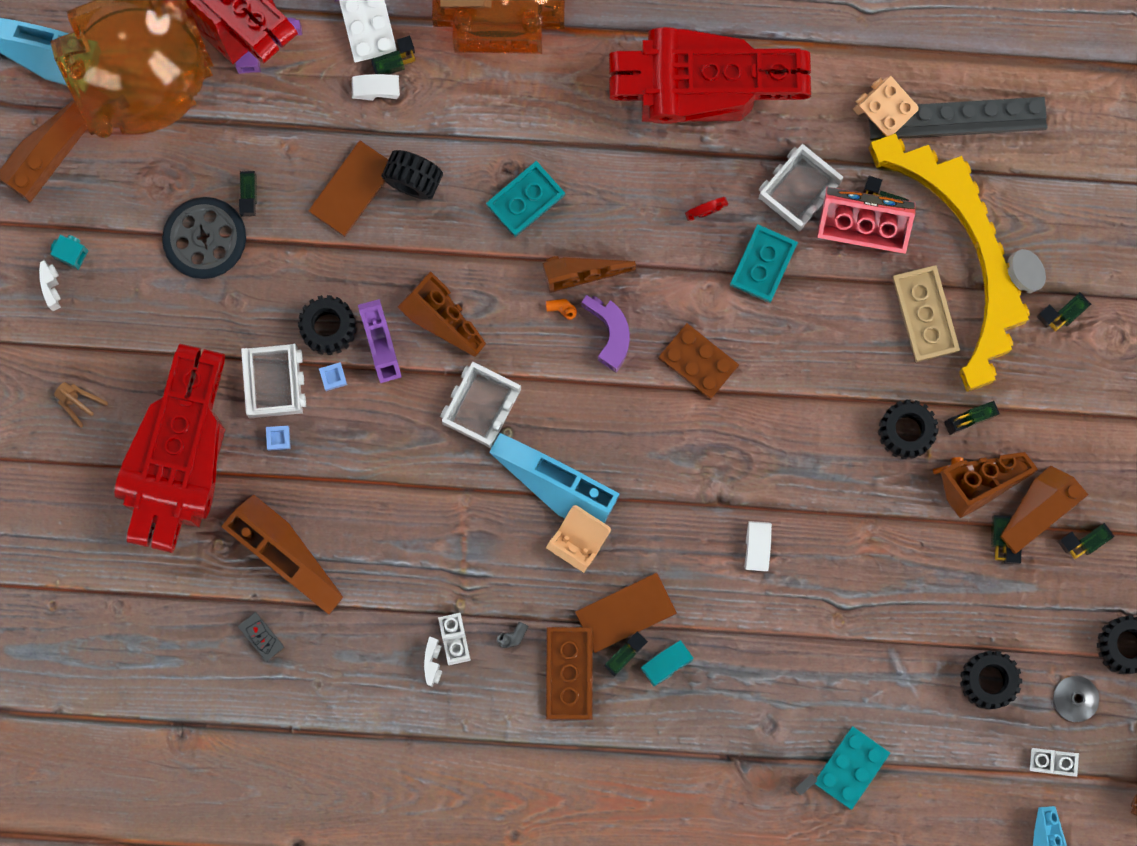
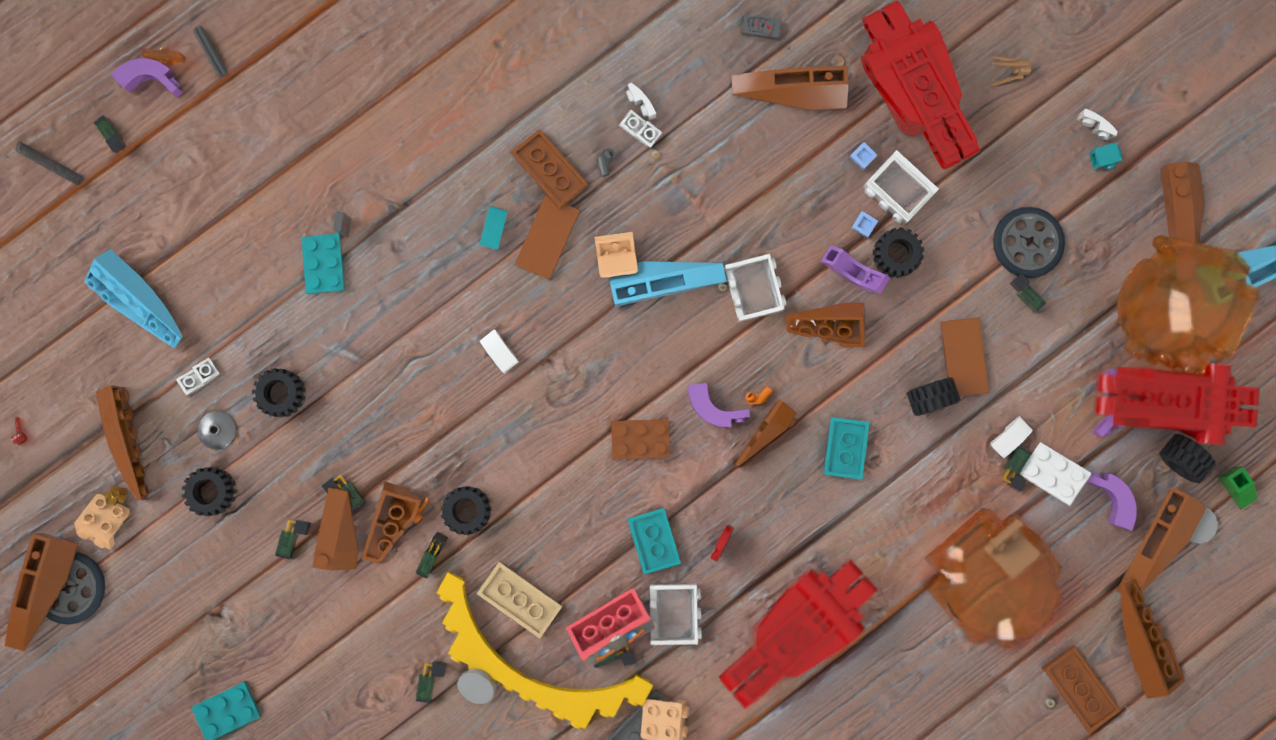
camera: 140 degrees right, 5 degrees up
piece [604,631,648,677] -> none

